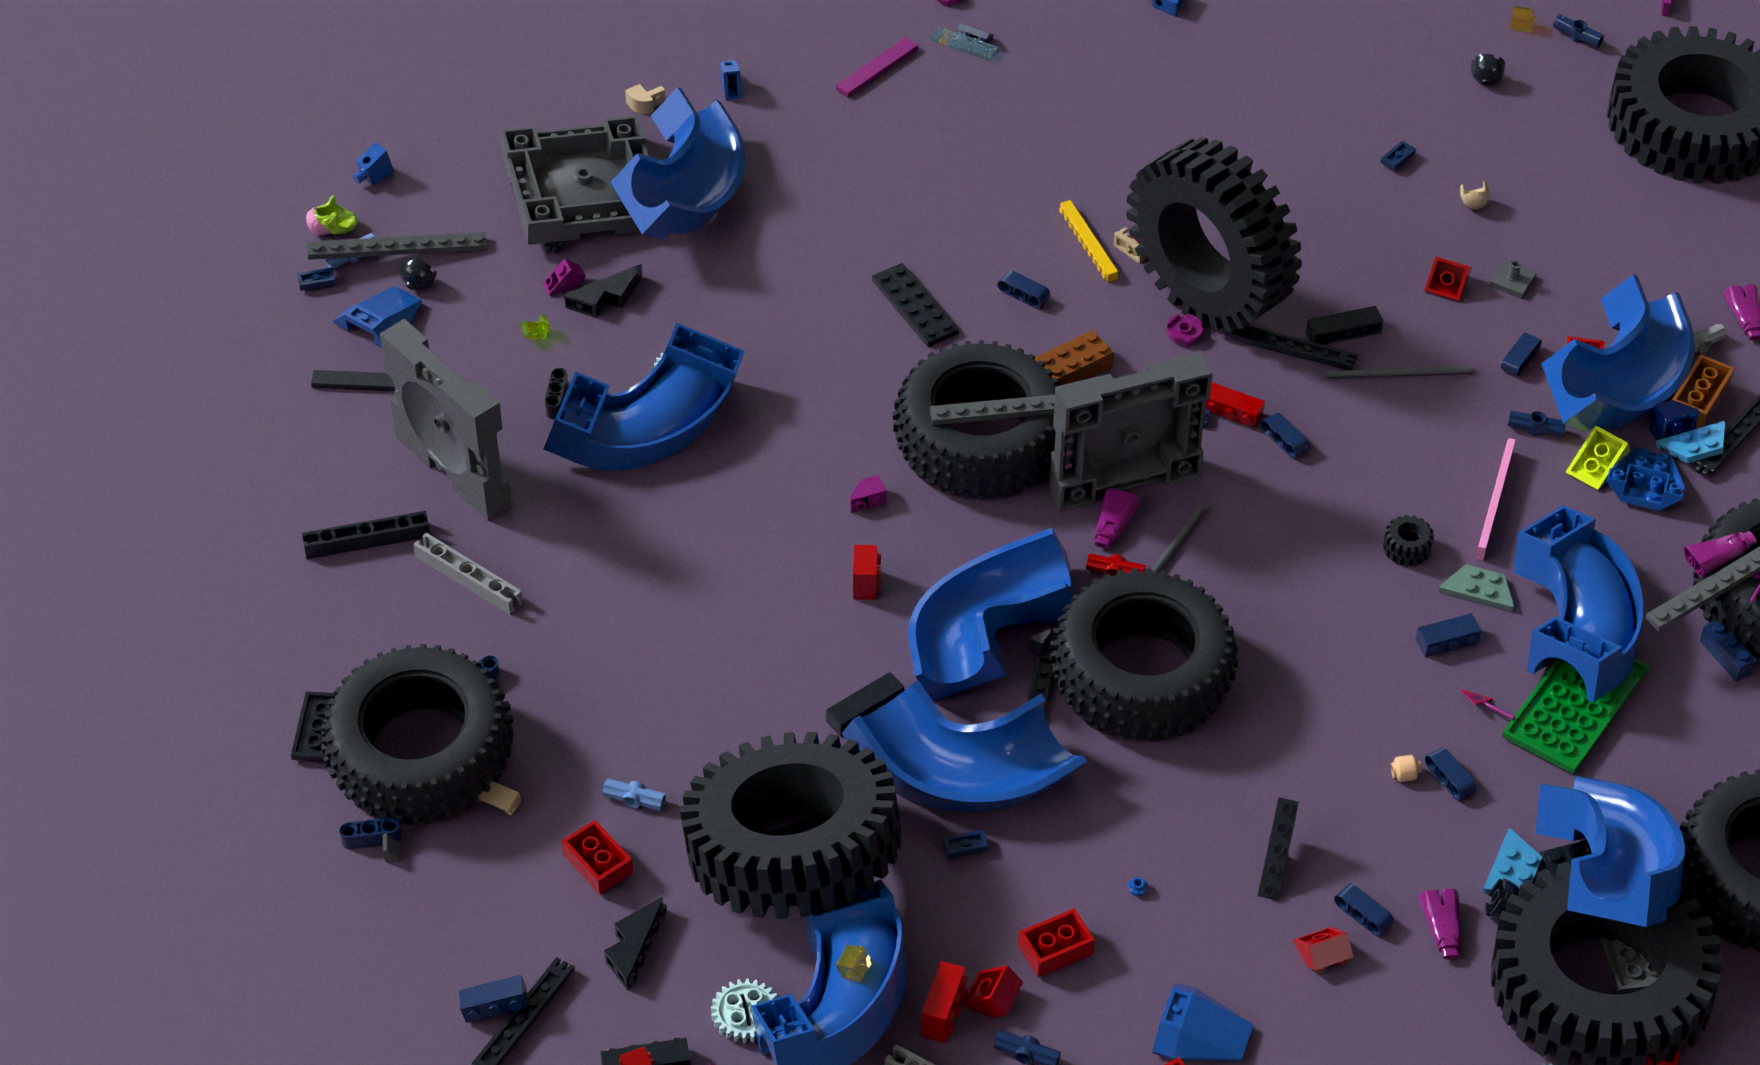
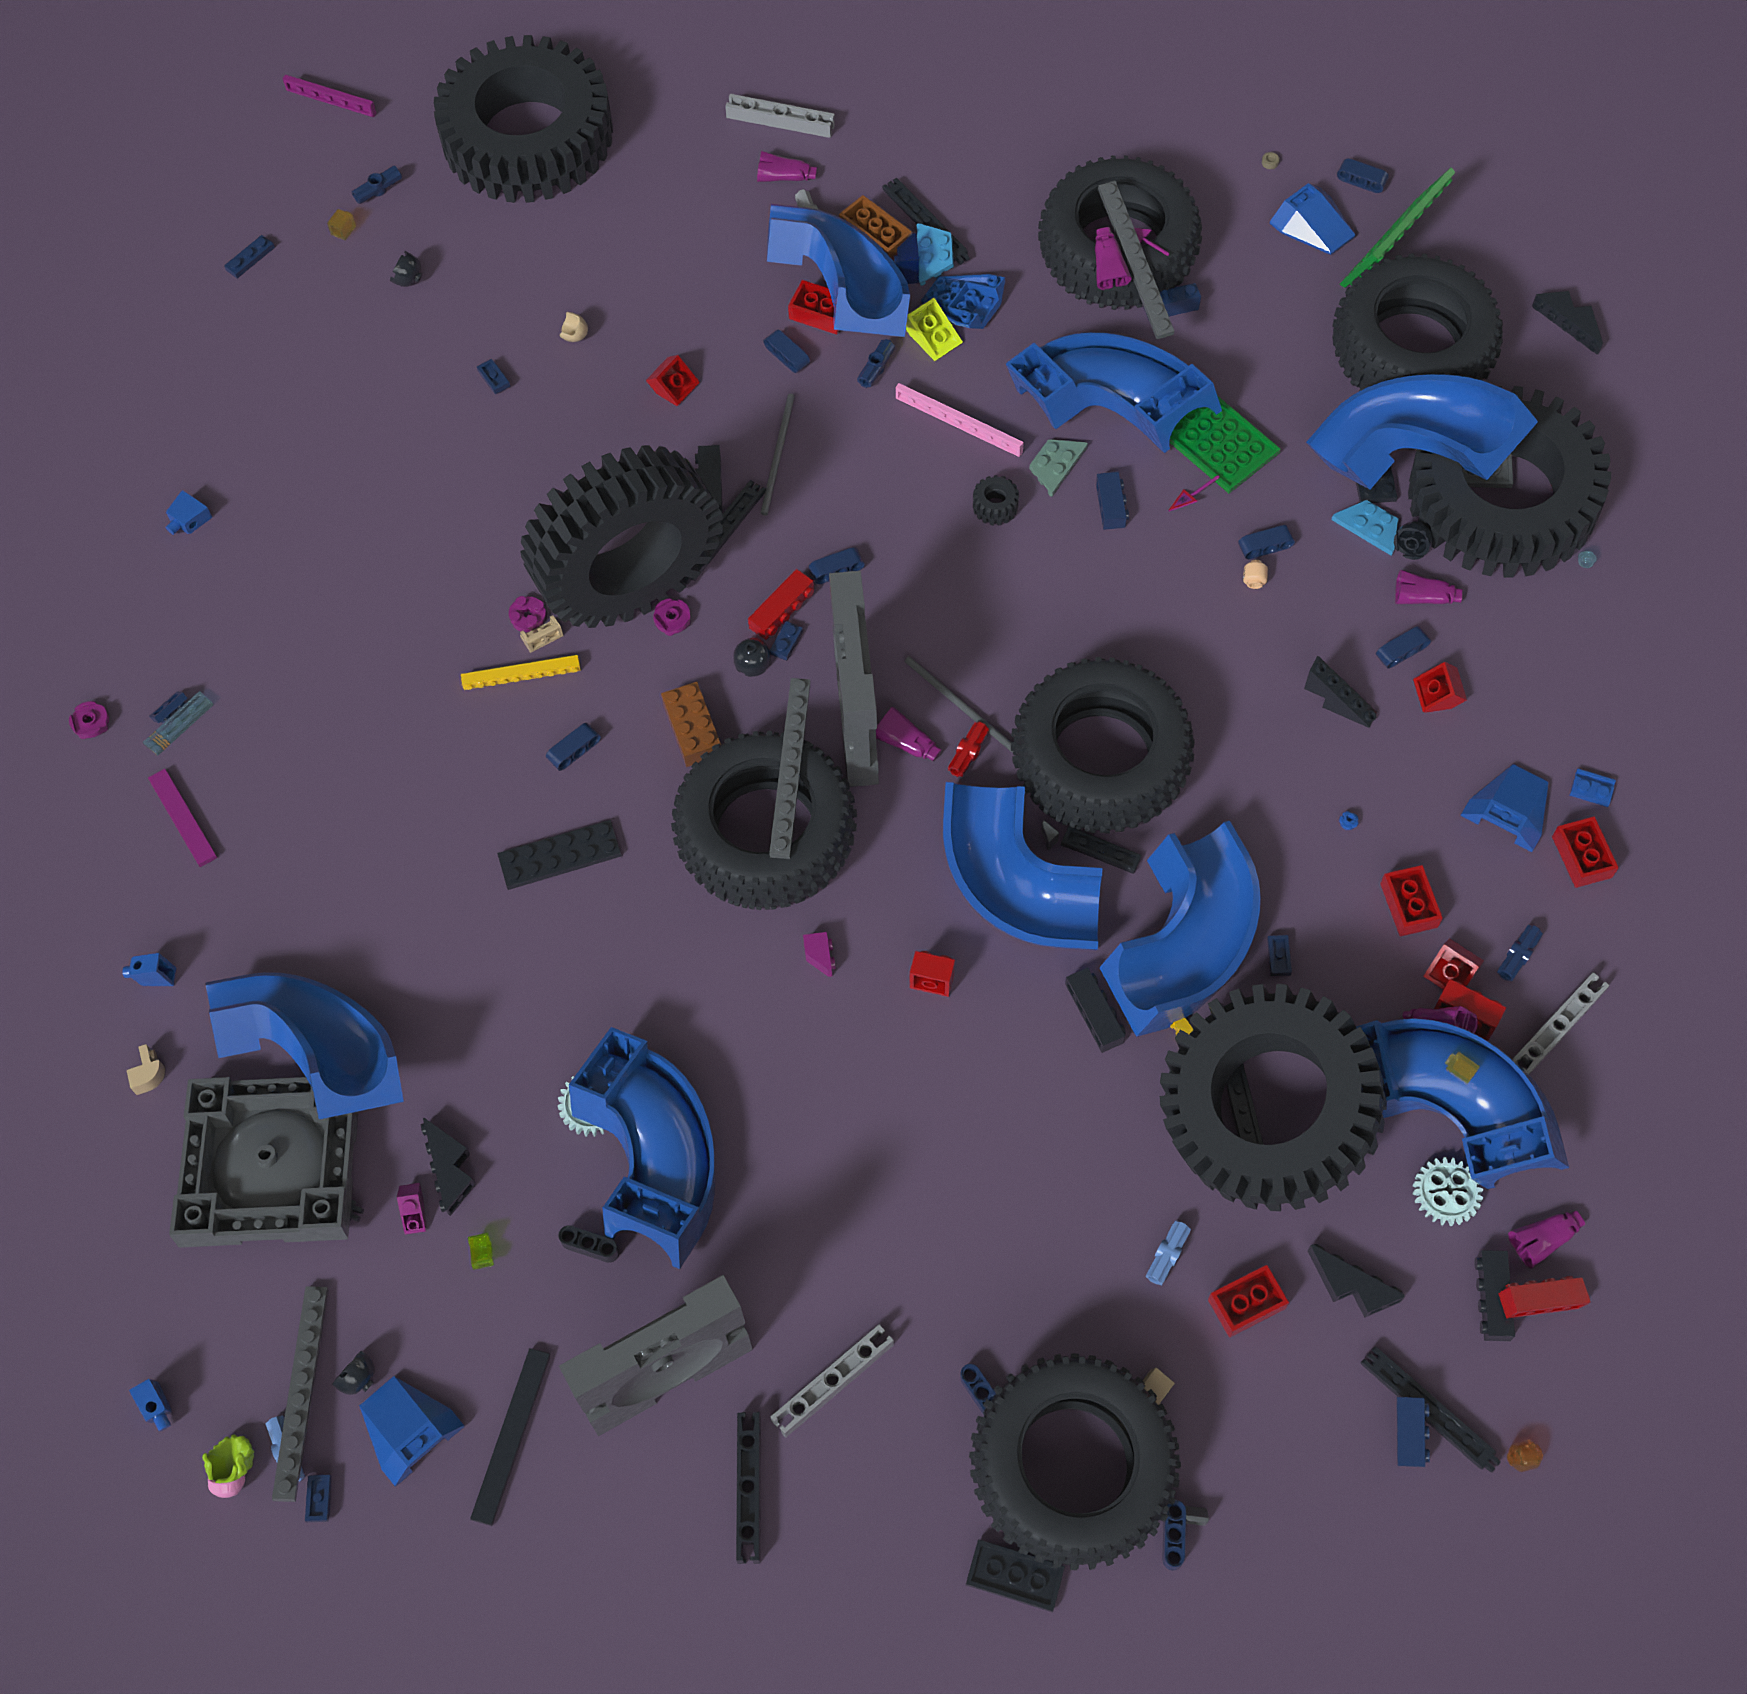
camera: 75 degrees left, 15 degrees up
dark grey tile [1489,260,1537,299] -> none
none -> magenta piece [1403,1006,1478,1034]

